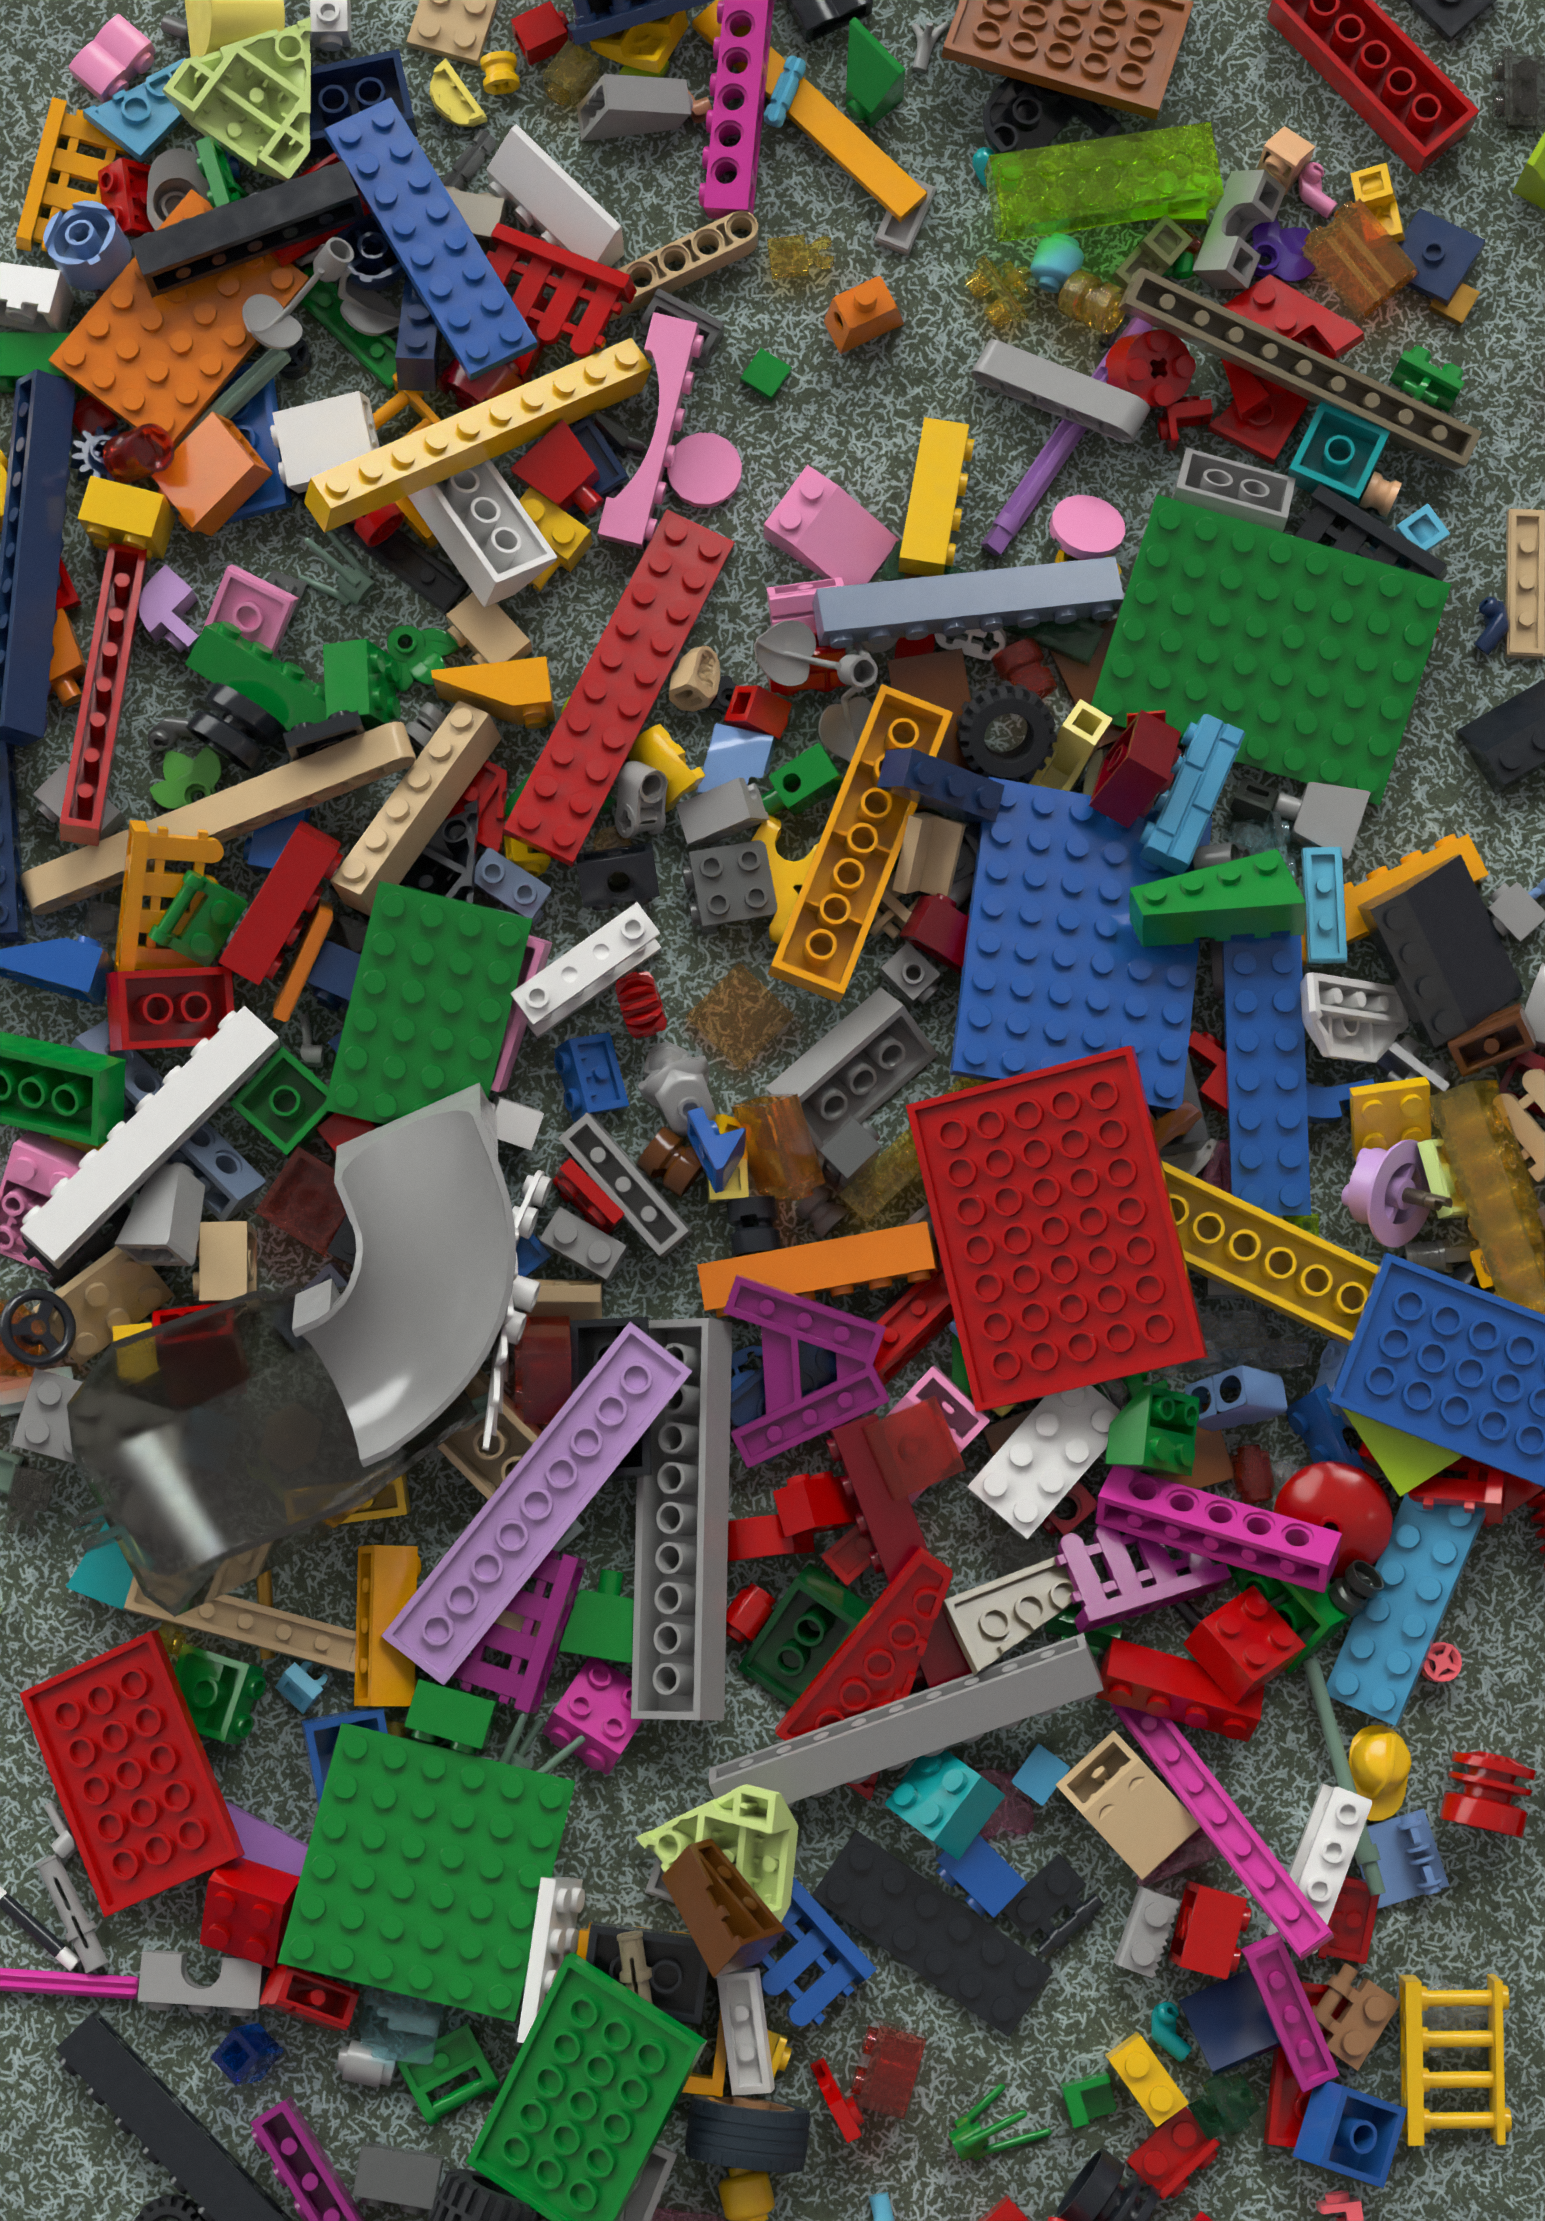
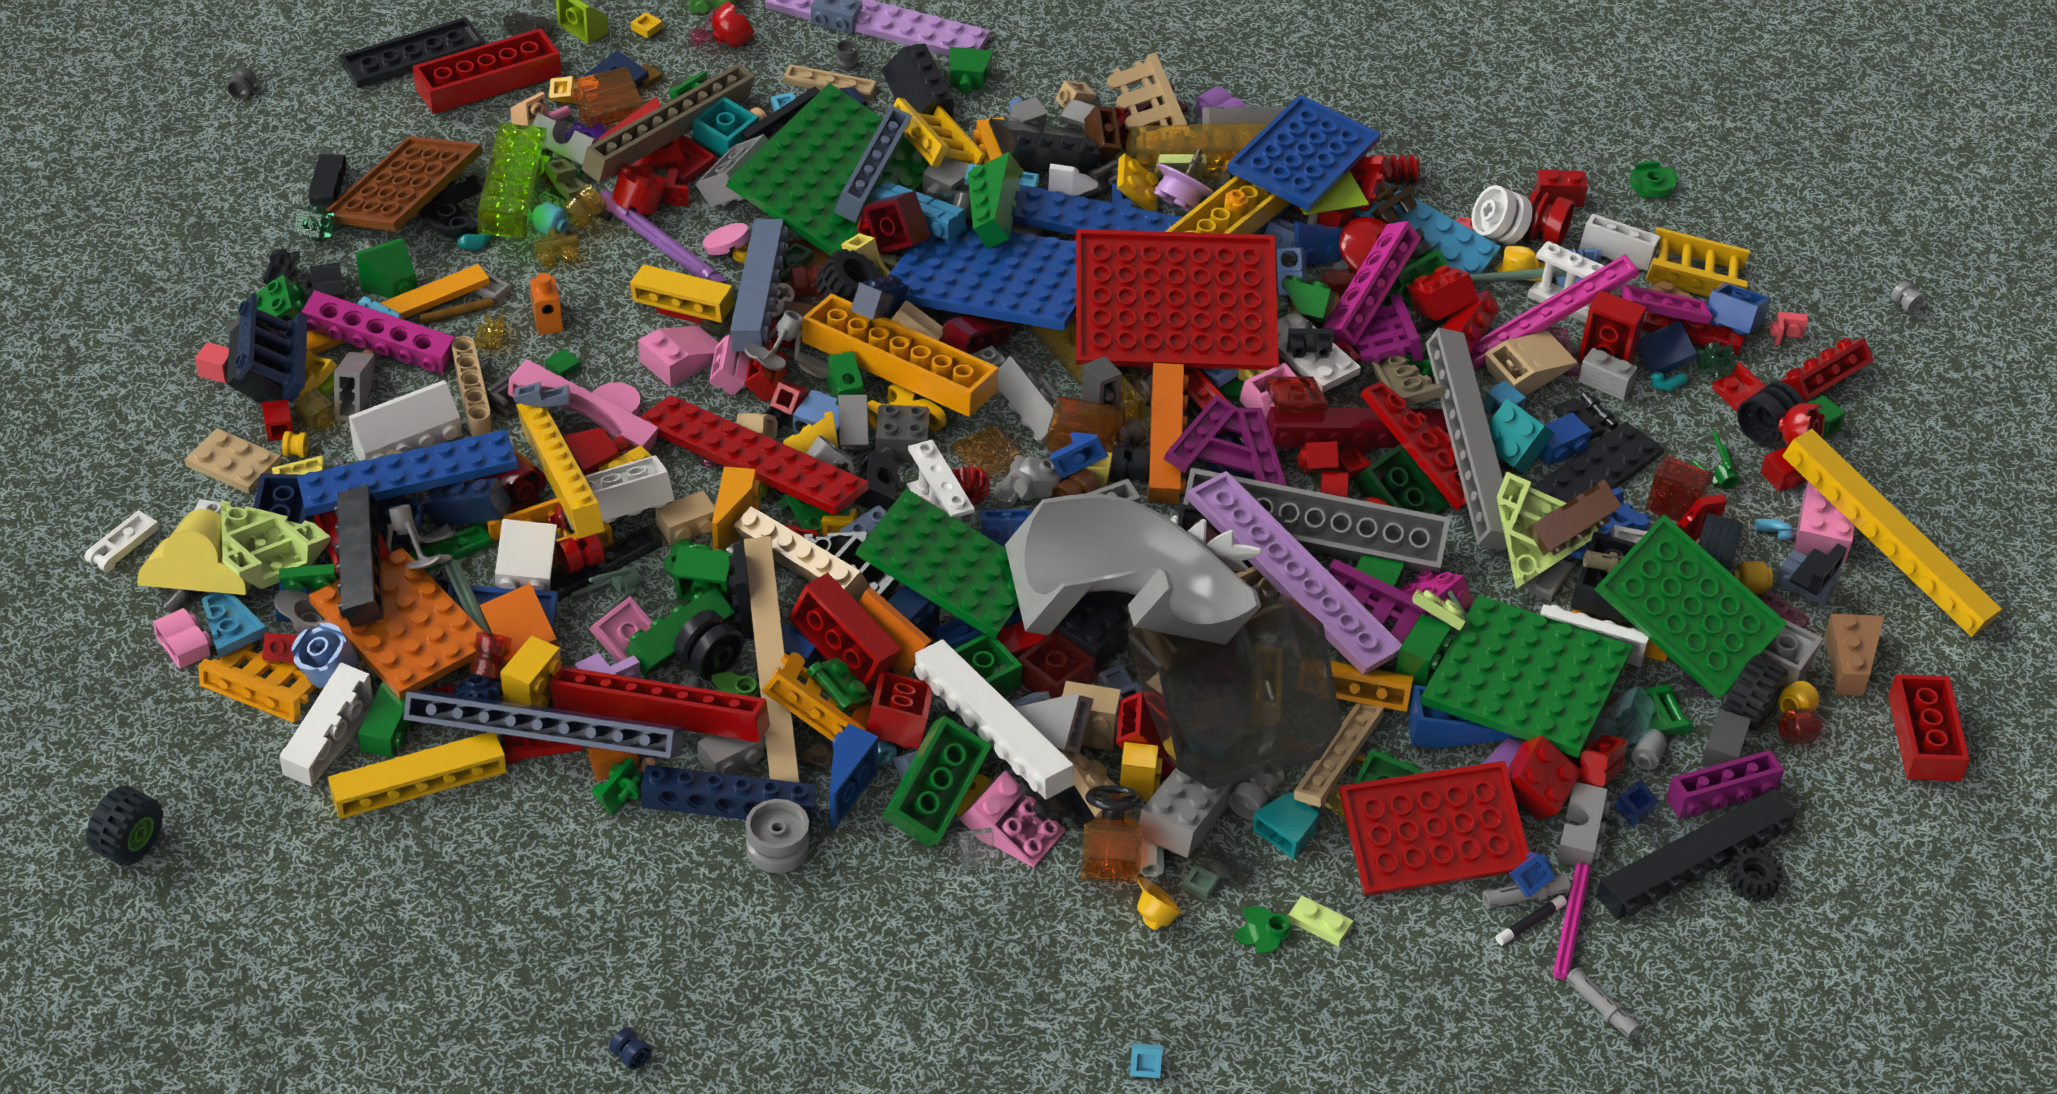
camera: 80 degrees left, 35 degrees down
light grey hand [44,1802,78,1859] -> none
medium azure tile [275,1661,328,1714] -> none
red fence [486,222,637,358] -> none
light grey beam [971,339,1150,443] -> none
green panel [1060,2071,1117,2128] -> none
yellow brick [1105,2032,1189,2128] -> none
none -> pearl gold bar [419,297,494,324]
none -> sand blue slope [514,382,571,407]
none -> sand blue brick [834,105,912,223]
none -> yellow fence [894,97,986,167]
none -> light orange plate [1225,190,1249,212]
none -> black hips [1286,322,1334,358]
none -> dark brown hips [1371,183,1418,224]
none -> yellowish green plate [1412,589,1466,631]
none -> white wheel [1471,185,1532,245]
none -> blue bracket [1509,852,1556,897]
none -> white brick [1579,214,1661,271]

